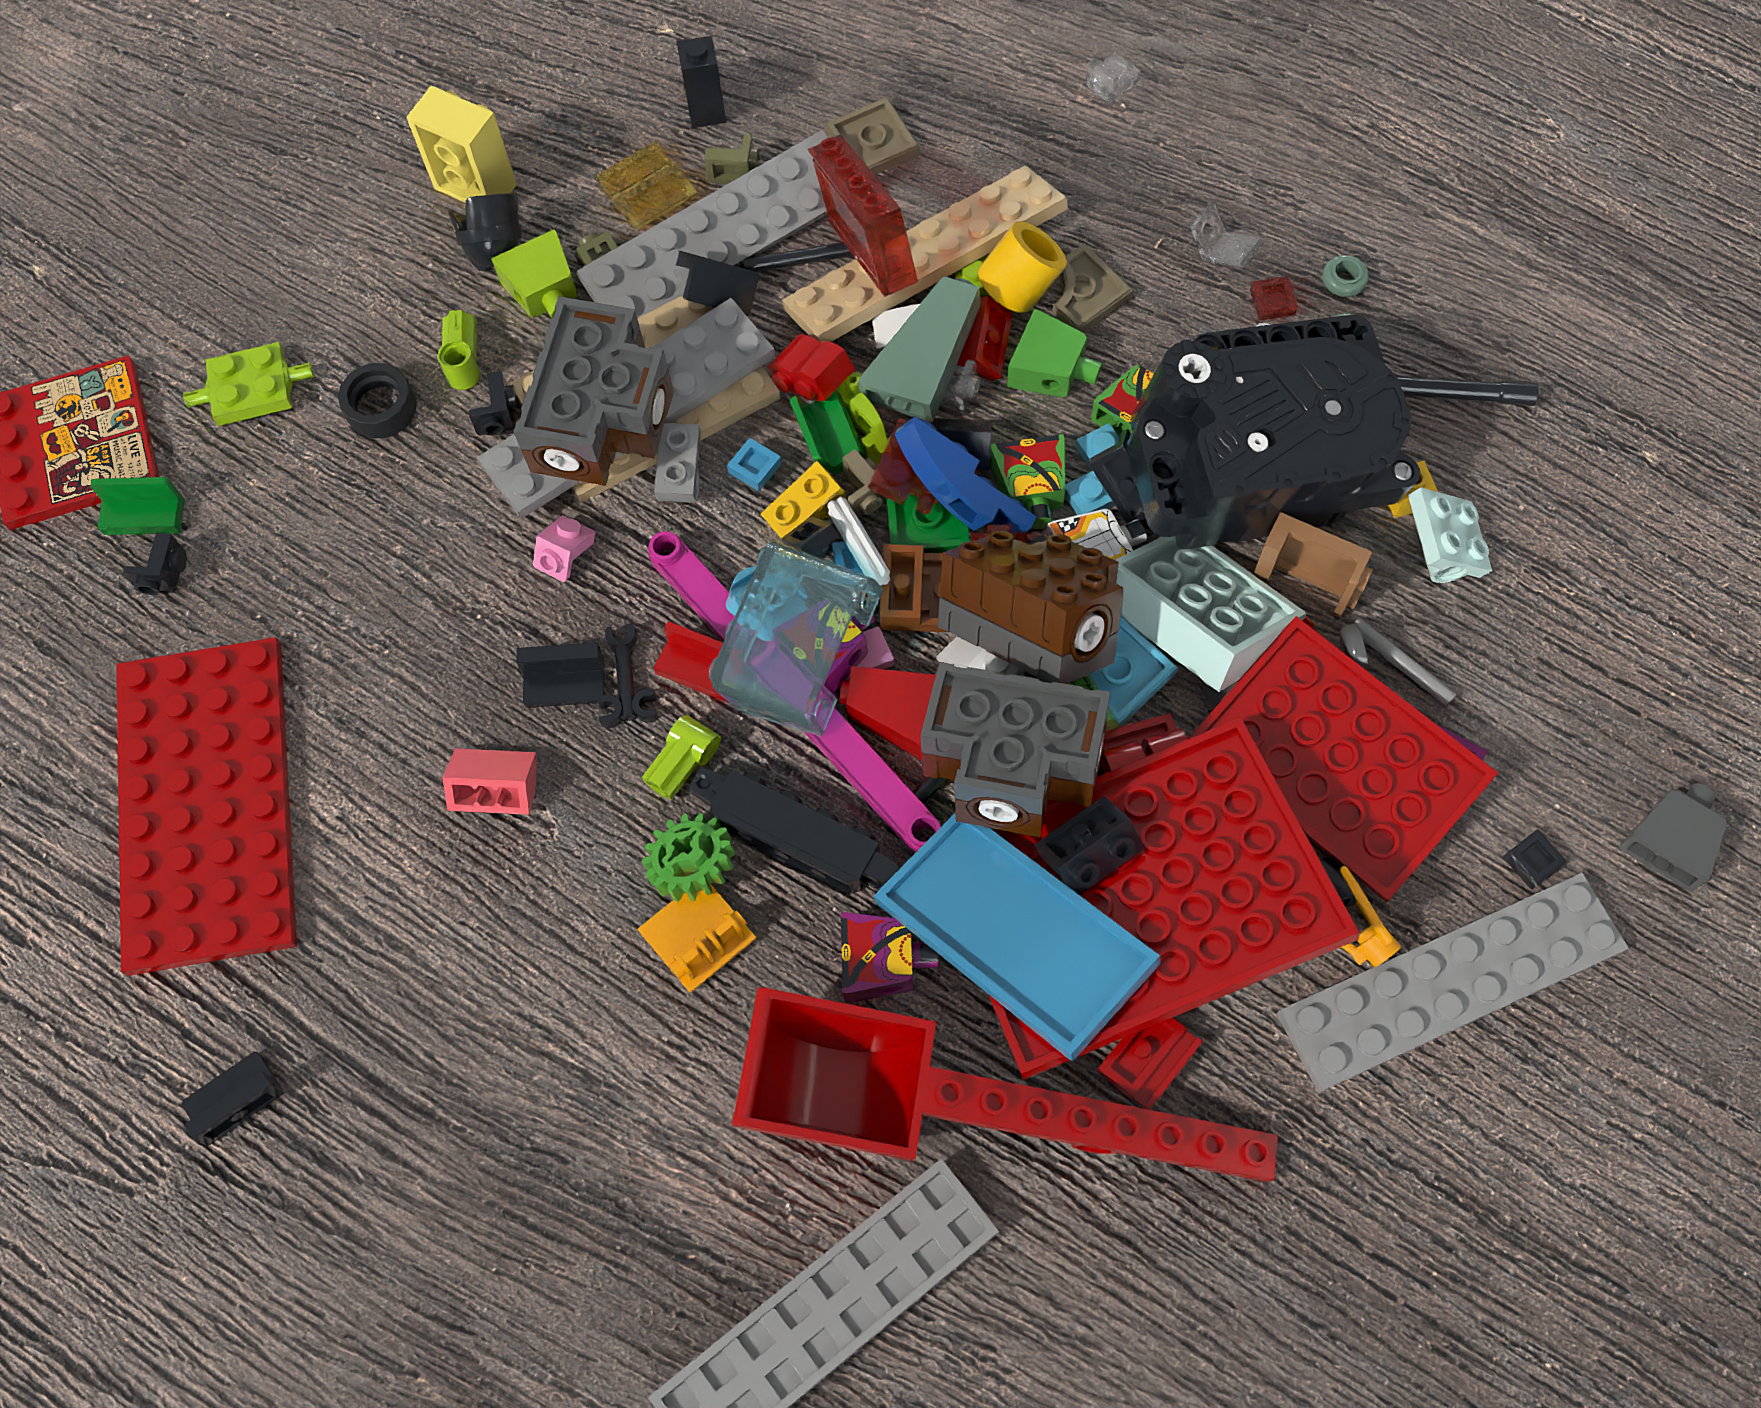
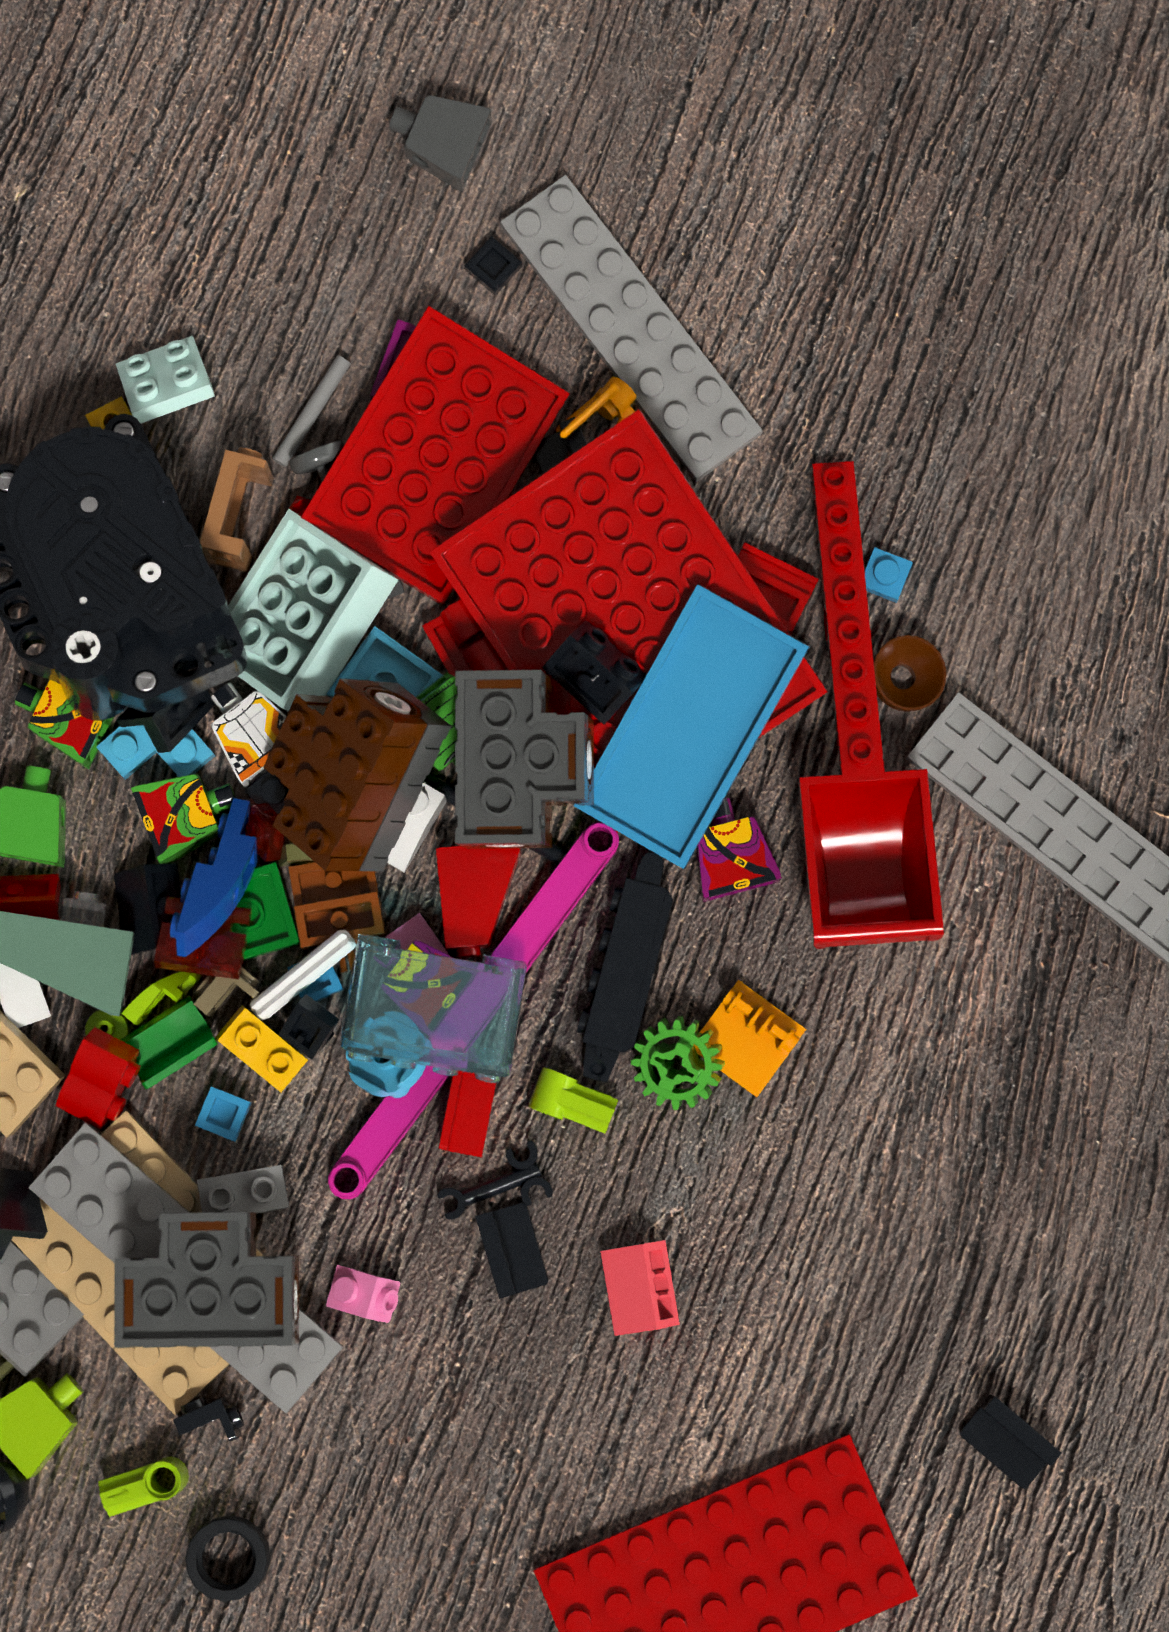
camera: 105 degrees left, 15 degrees up
none -> dark azure plate [865,547,913,603]
none -> reddish brown piece [873,635,947,712]

